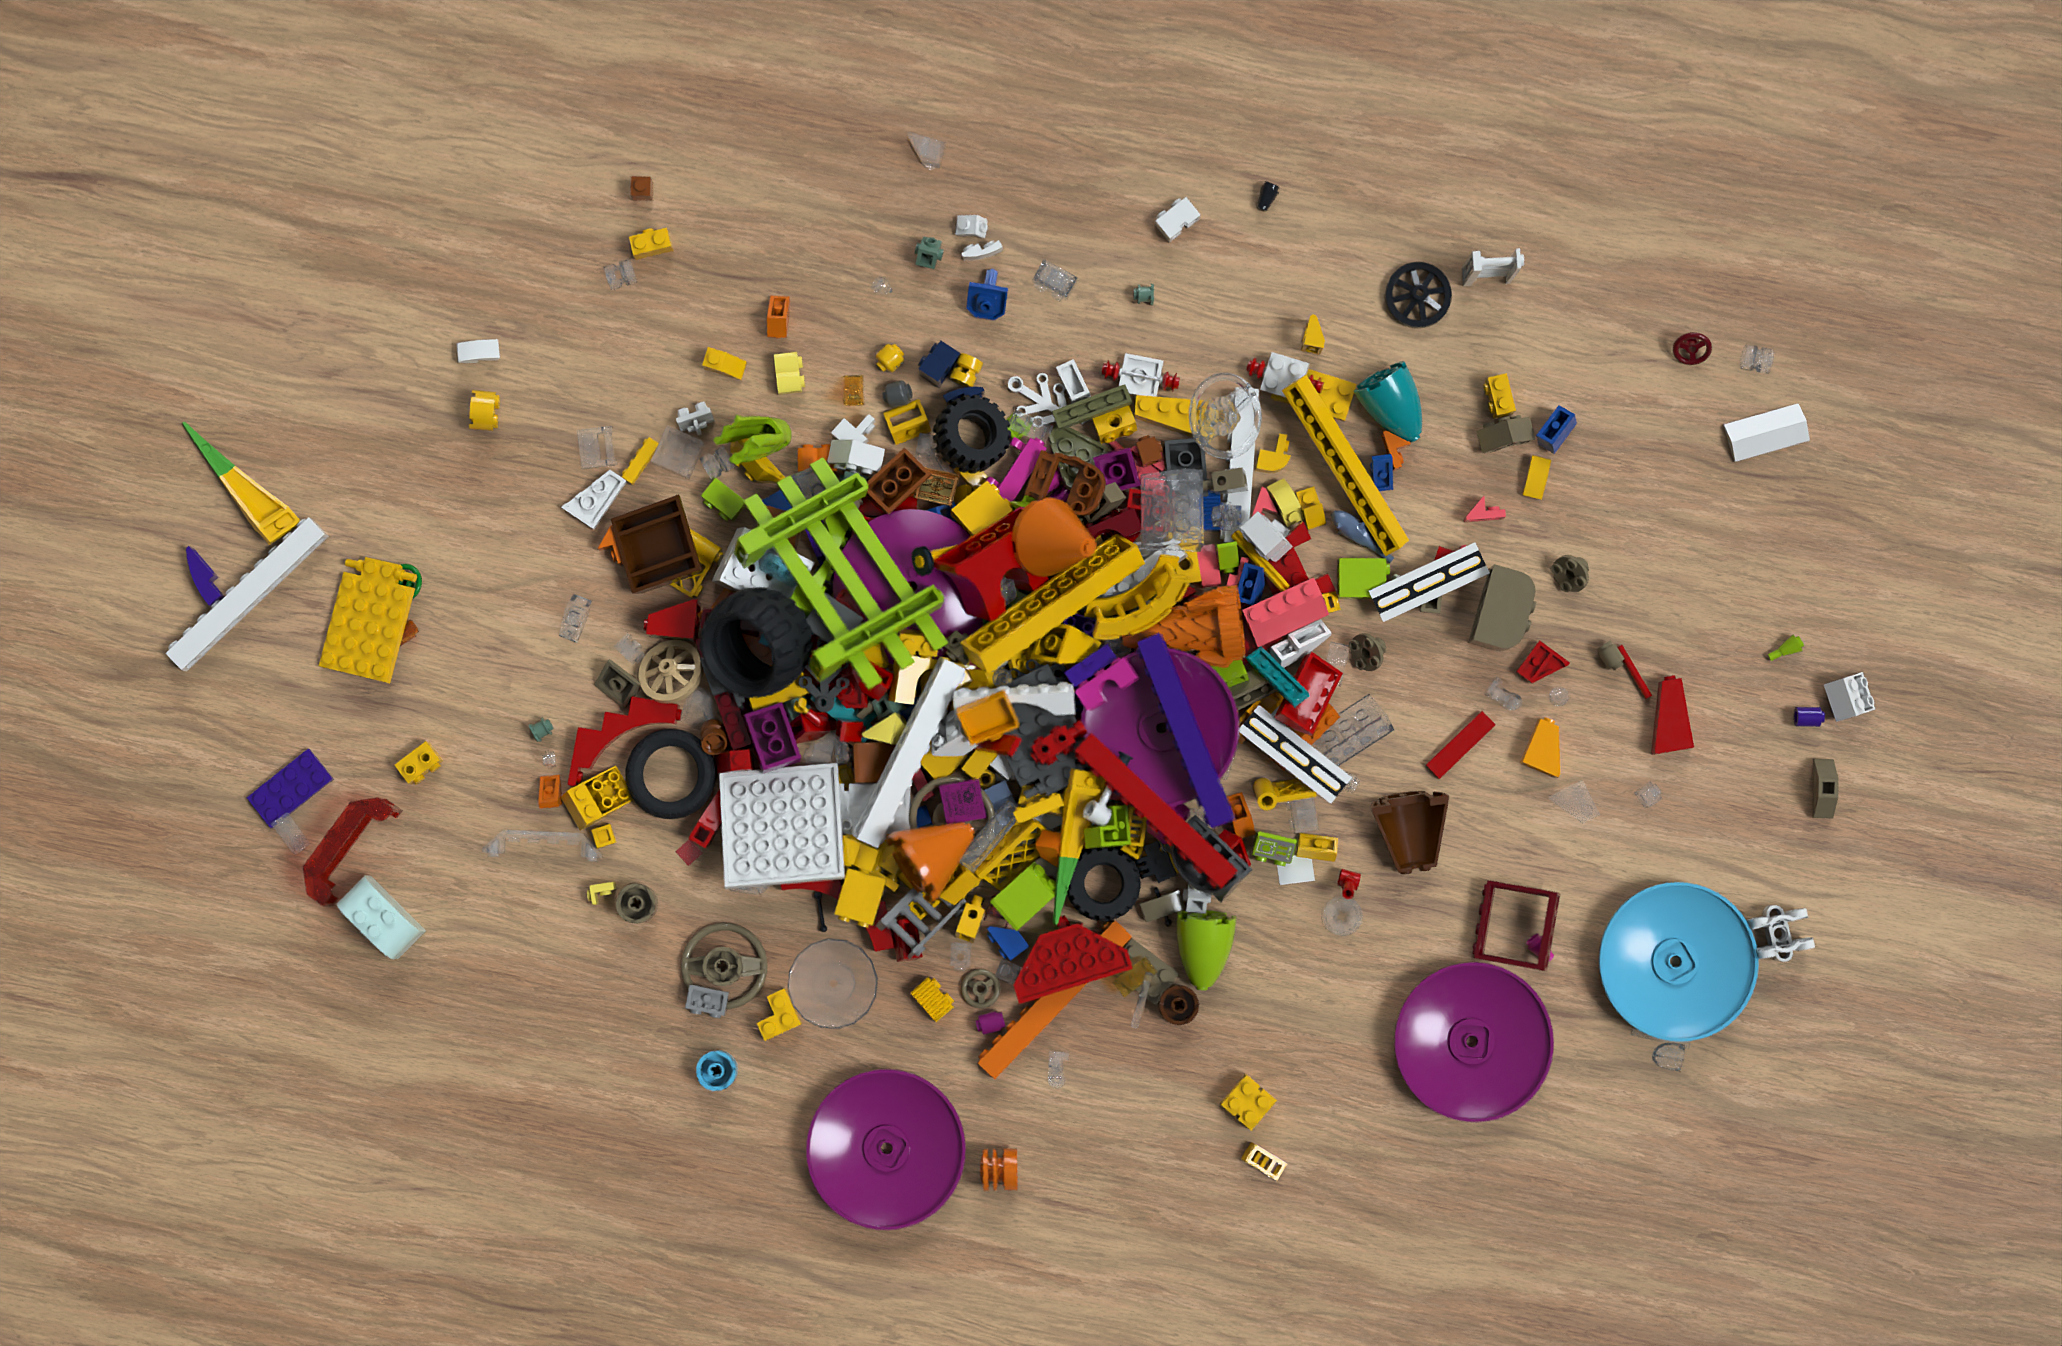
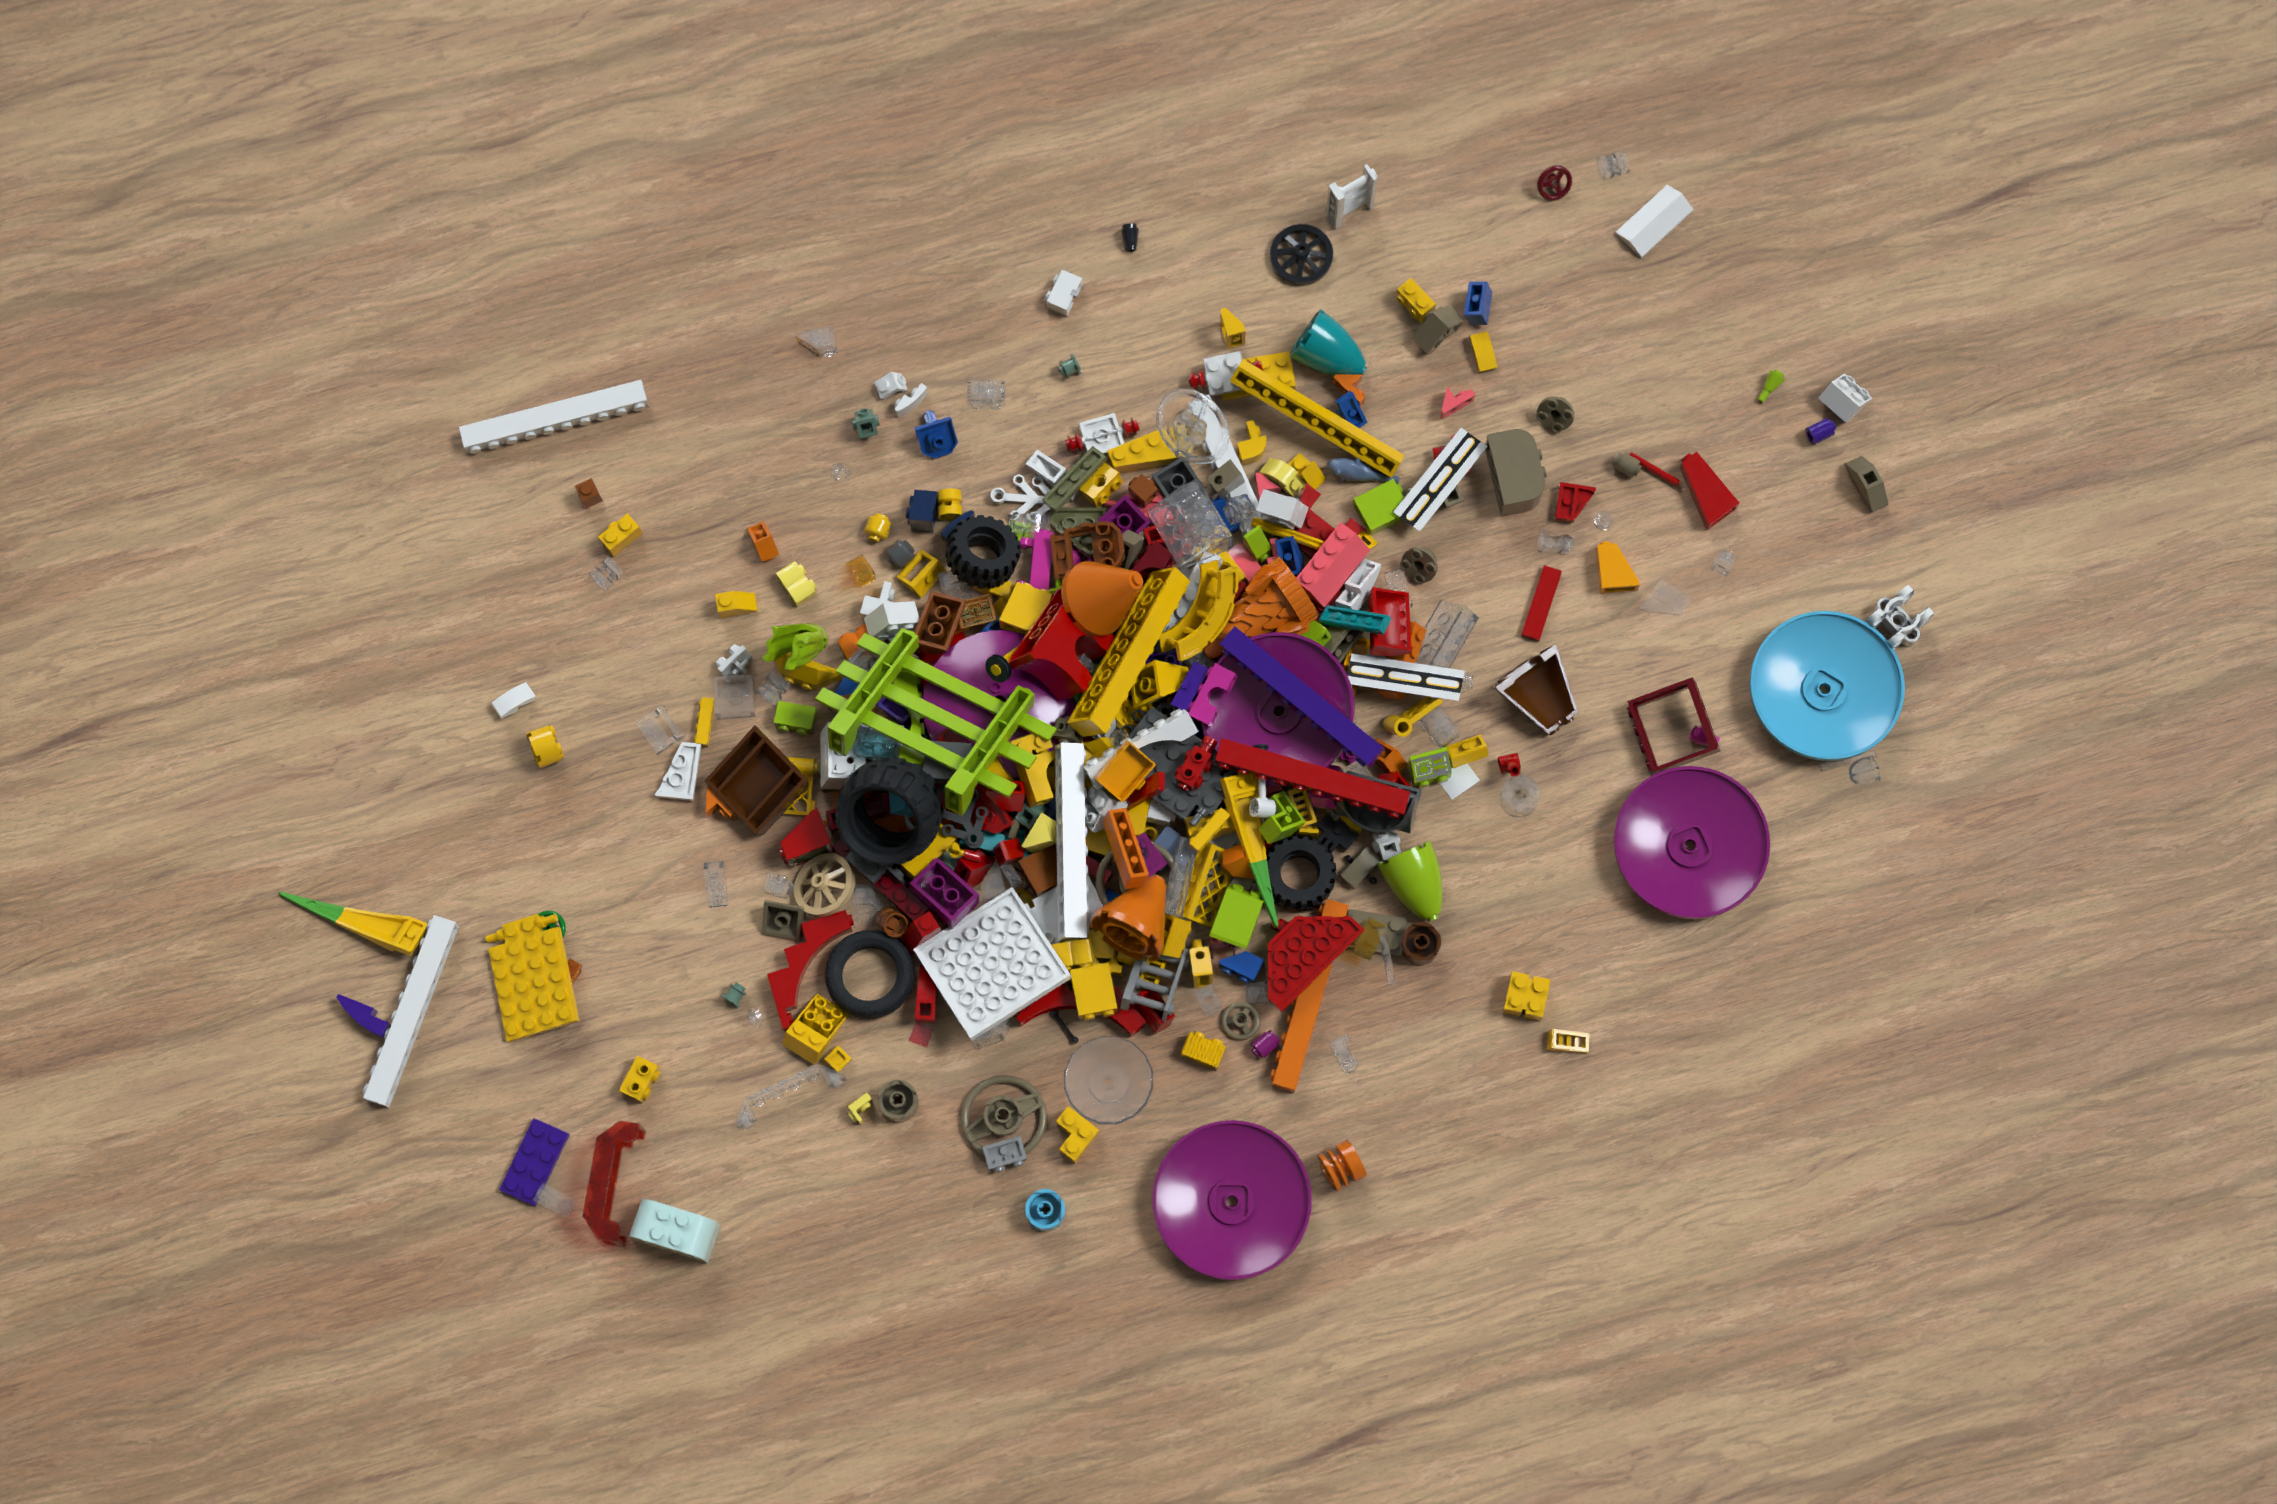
camera: 25 degrees left, 10 degrees down
orange slope [538,775,562,809] -> none
none -> white brick [459,380,649,454]
none -> orange brick [1103,808,1149,889]

